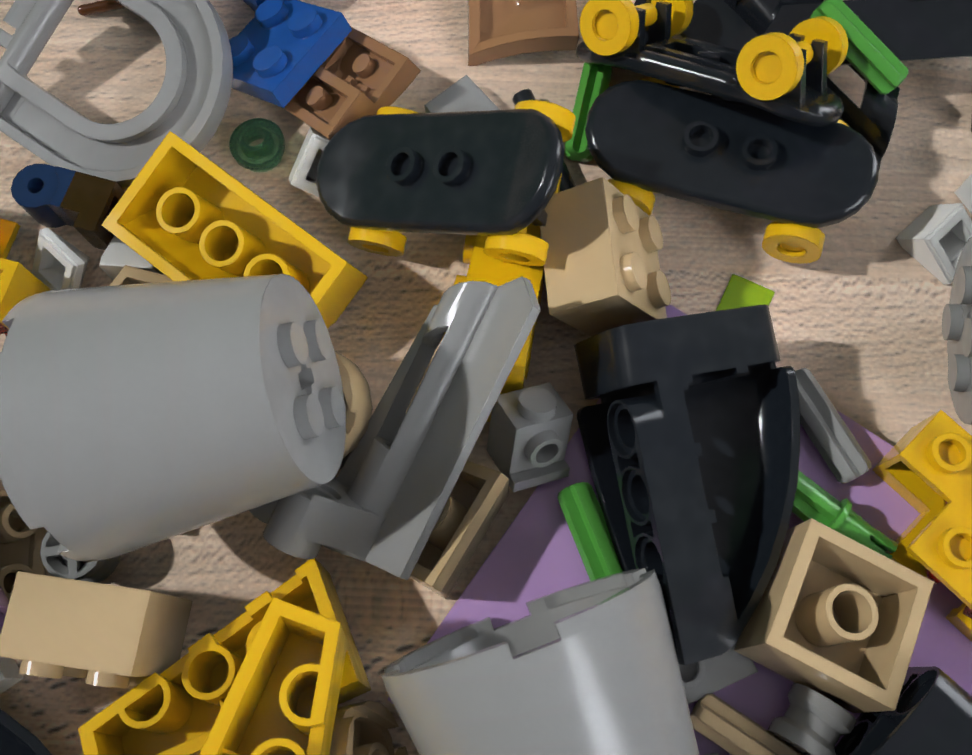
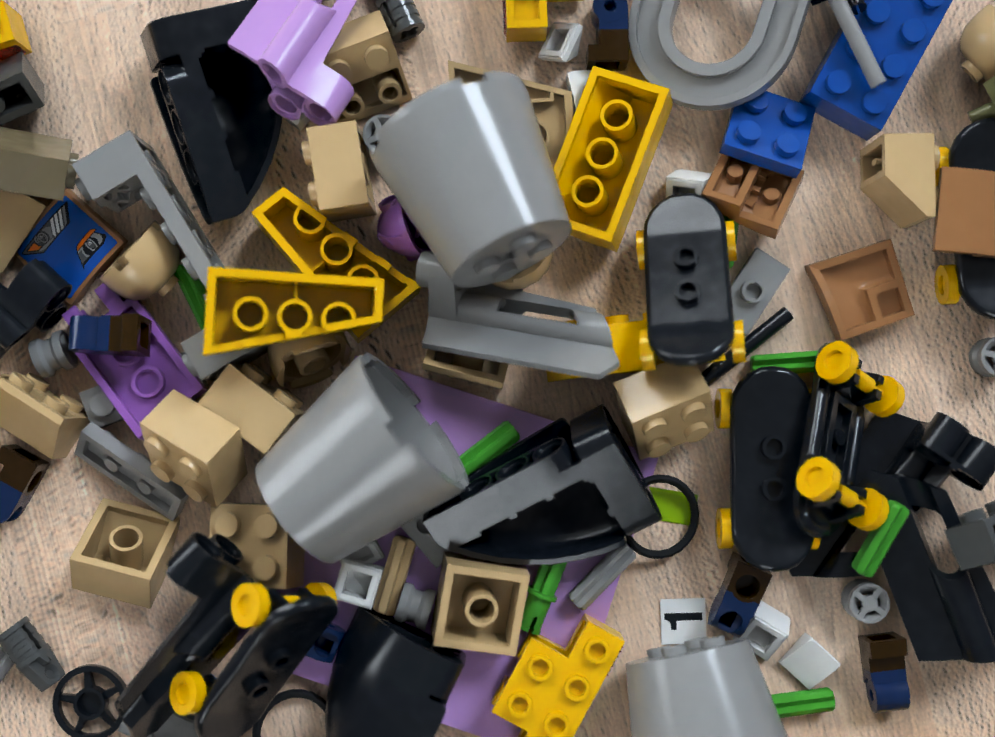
camera: 65 degrees right, 15 degrees up
clear green plate [229,118,286,172] -> none
light grey brick [487,382,574,492] -> none
none -> medium lavender helmet [376,195,432,261]
none -> black tyre [626,474,699,559]
none -> white sticker [660,598,707,645]
none -> leg [708,552,773,637]
none -> light grey wheel [841,579,890,624]

